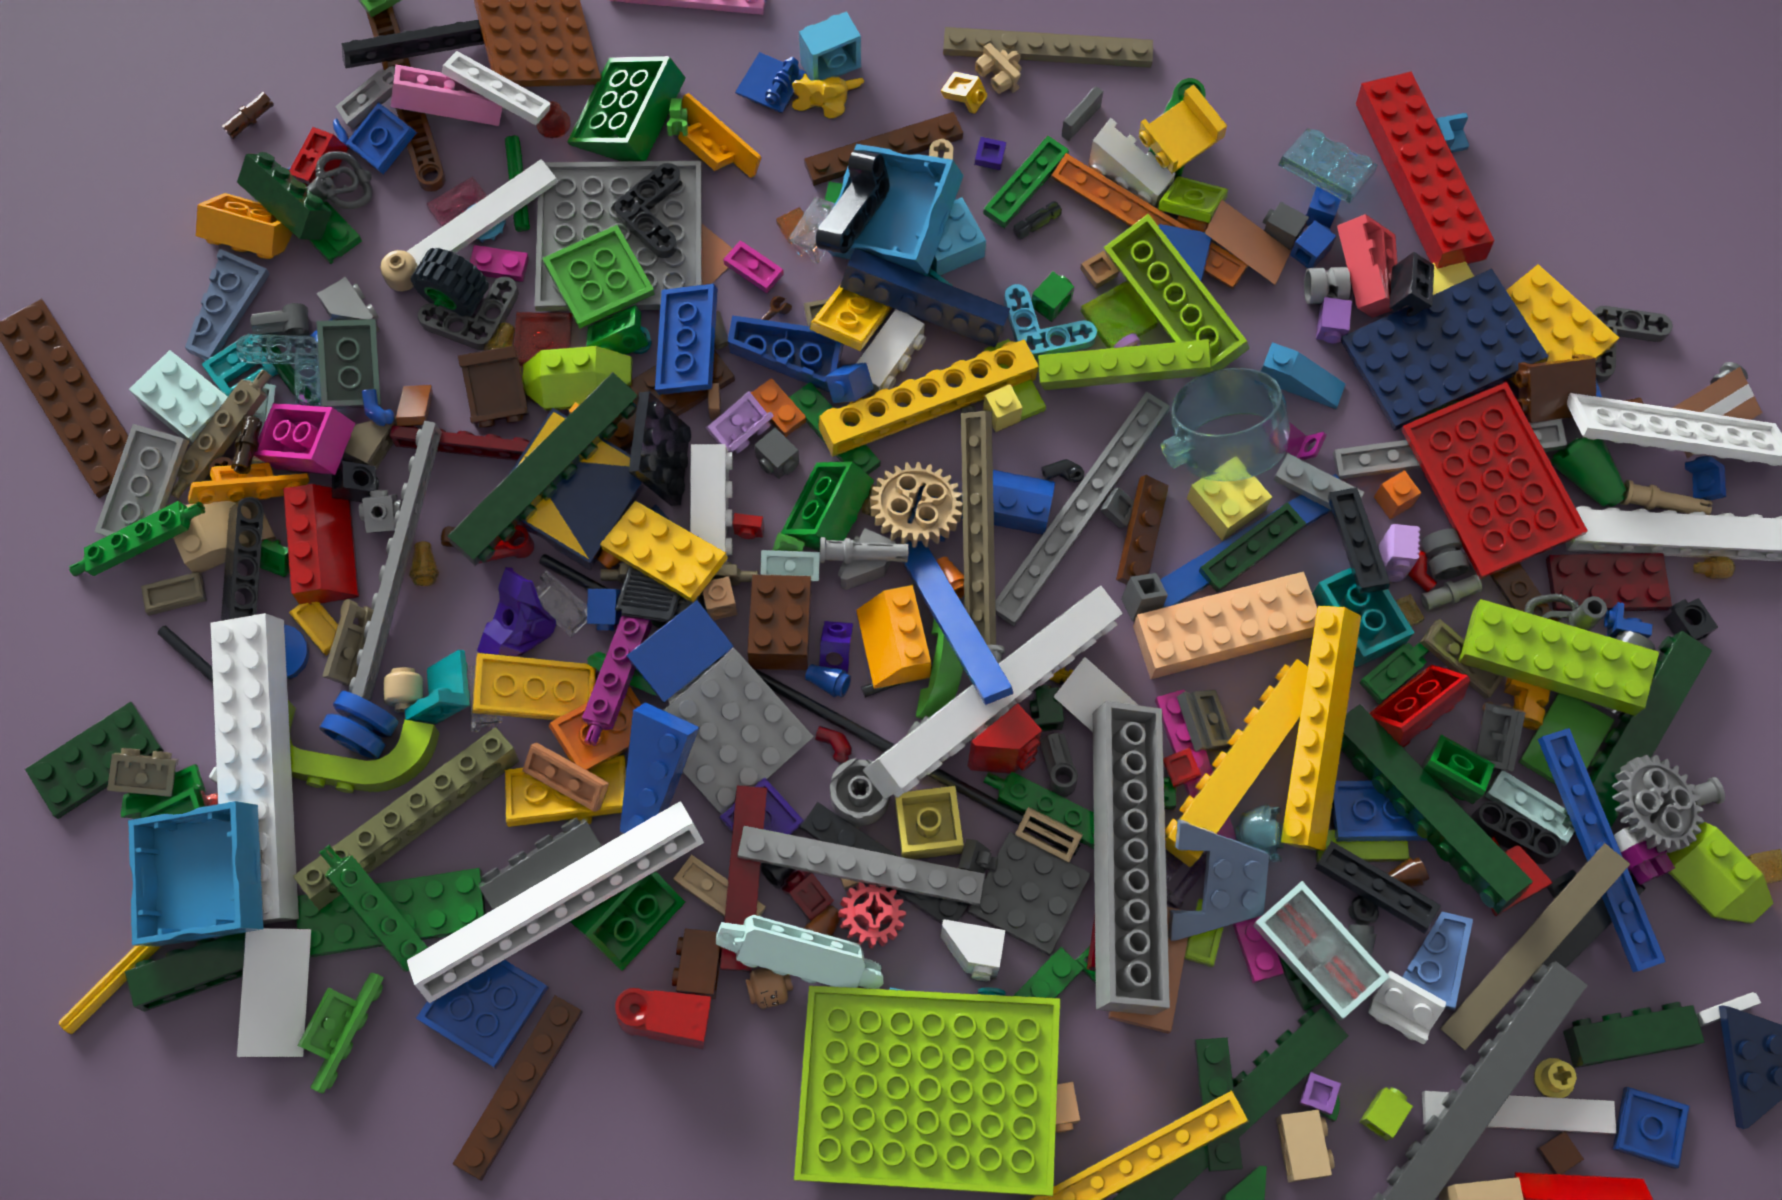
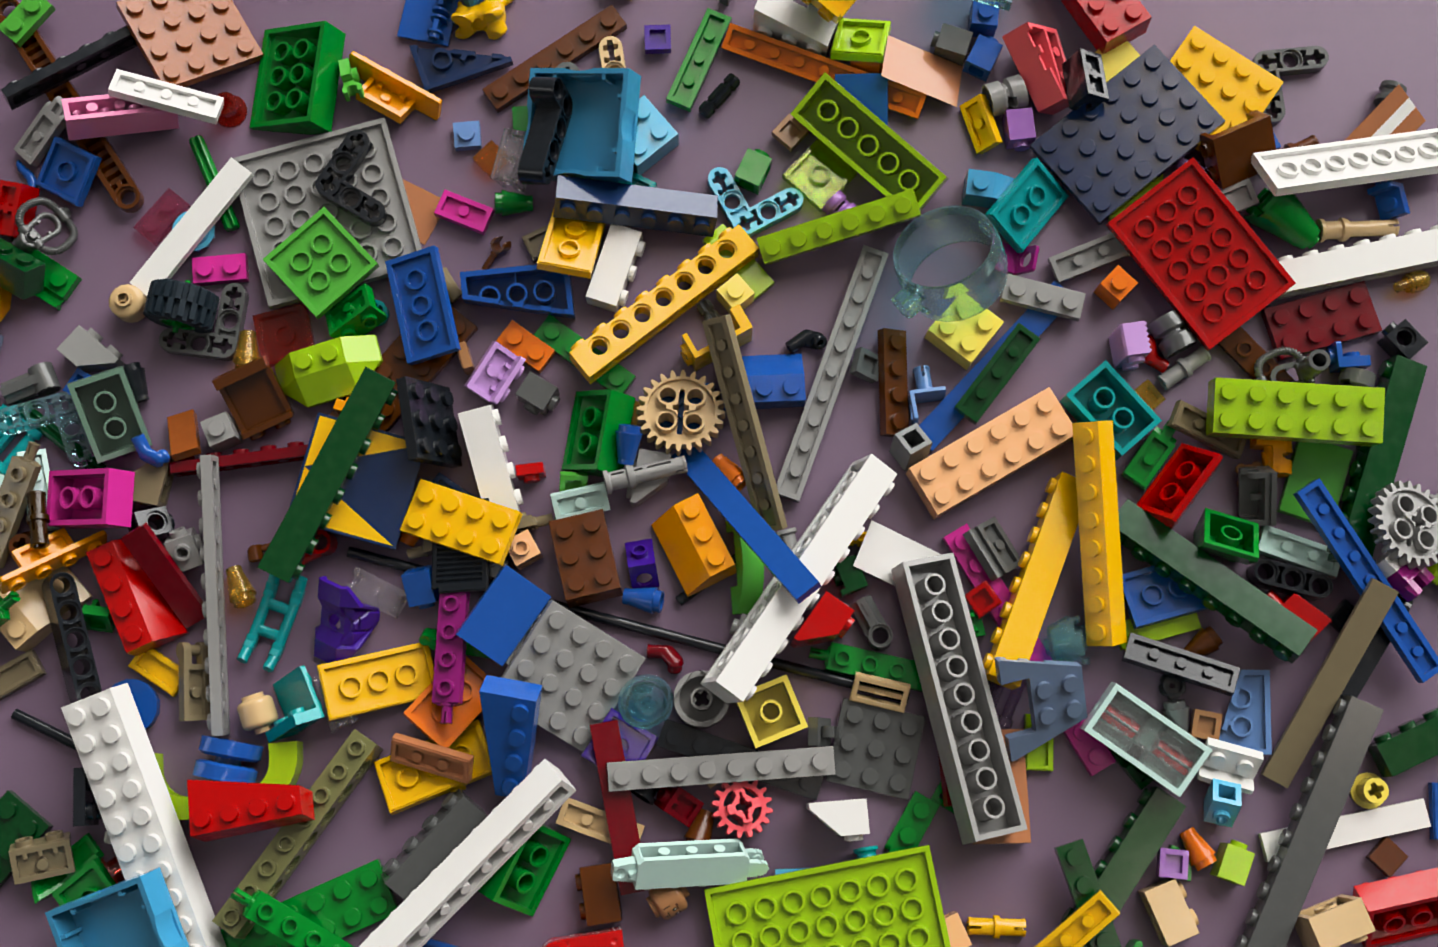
camera: 15 degrees left, 10 degrees up
blue brick [825,363,874,403] -> none
black plate [1328,487,1390,594] -> none
none -> black plate [73,767,102,827]
none -> dark red tile [121,522,204,629]
none -> black cone [123,362,149,404]
none -> red wedge [187,780,315,842]
none -> light grey brick [200,411,243,452]
none -> teal piece [236,574,308,672]
none -> dark blue wing [409,45,513,93]
none -> medium blue plate [453,120,482,151]
none -> green cone [494,190,533,217]
none -> blue cone [615,424,643,465]
none -> clear light blue cone [618,674,673,729]
none -> yellow panel [680,304,753,371]
none -> medium blue bracket [908,365,946,425]
none -> yellow plate [959,94,1003,154]
none -> yellow pin [967,915,1026,939]
none -> teal tile [985,158,1069,253]
none -> orange cone [1179,826,1218,871]
none -> medium nougat plate [1189,709,1223,740]
none -> medium azure brick [1204,778,1242,828]

